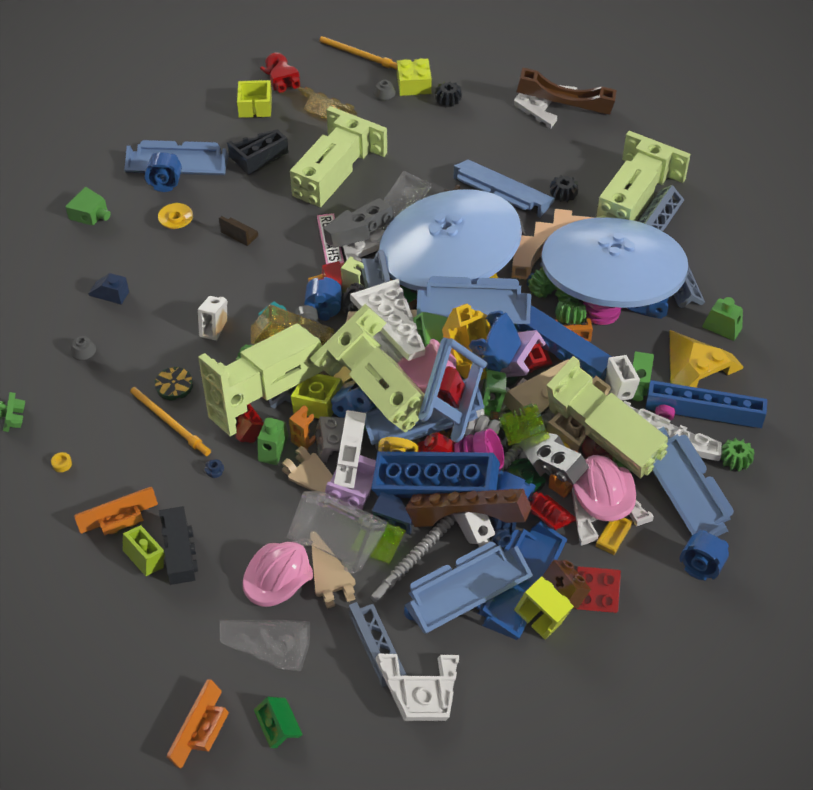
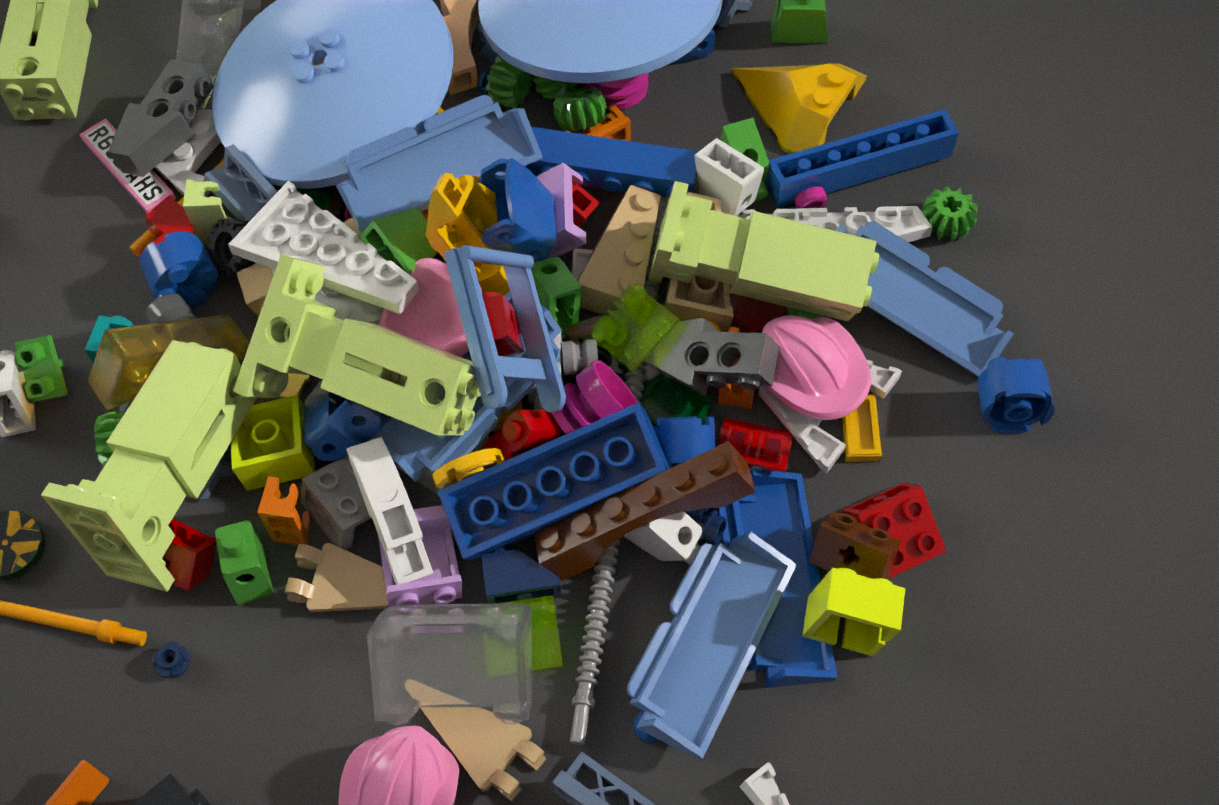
camera: 30 degrees left, 10 degrees up
none -> bright green hips [15,335,68,402]

